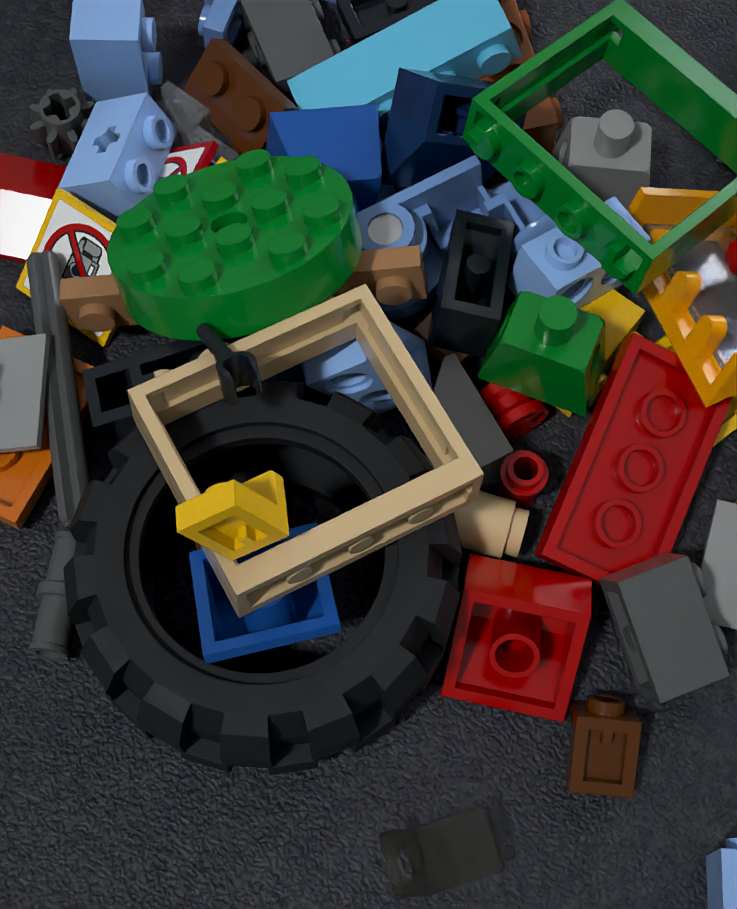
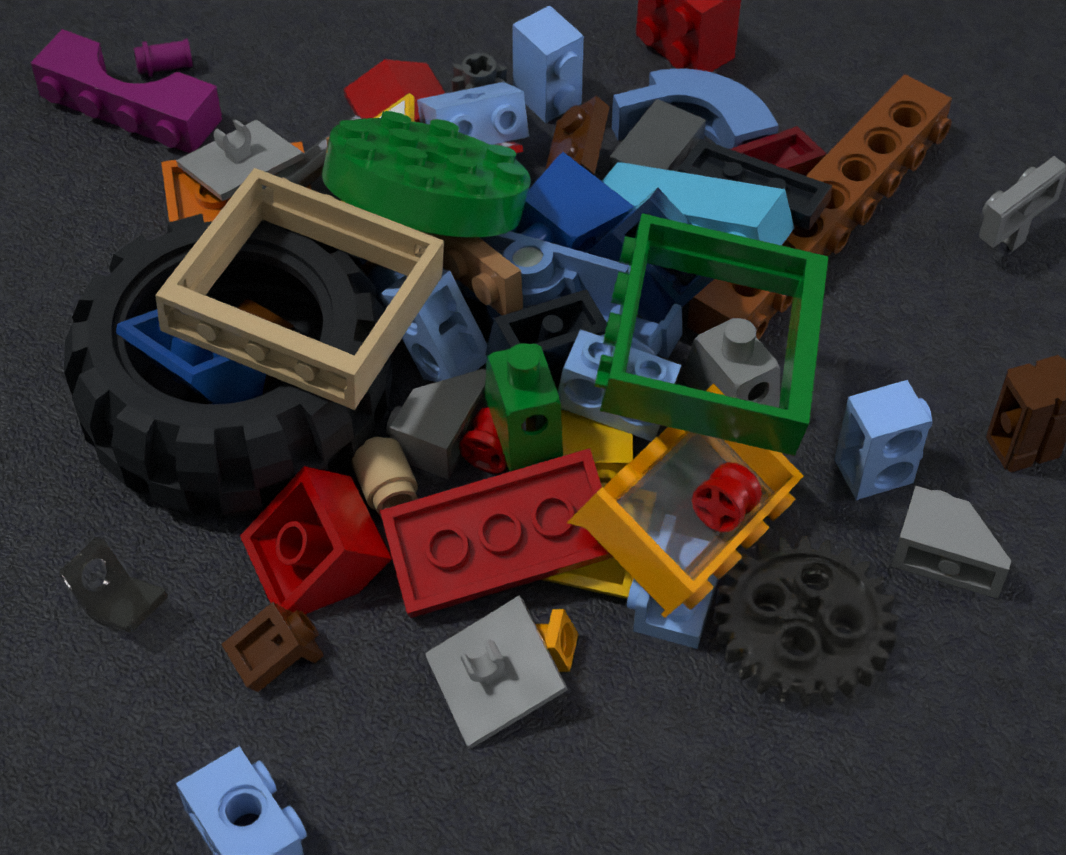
camera: 55 degrees right, 15 degrees down
clear slope [161,80,240,166] -> none
yellow bracket [175,470,290,561] -> none
black hand [196,323,263,405] -> none
red pin [499,450,548,510] -> none
dark grey brick [598,552,730,704] -> none

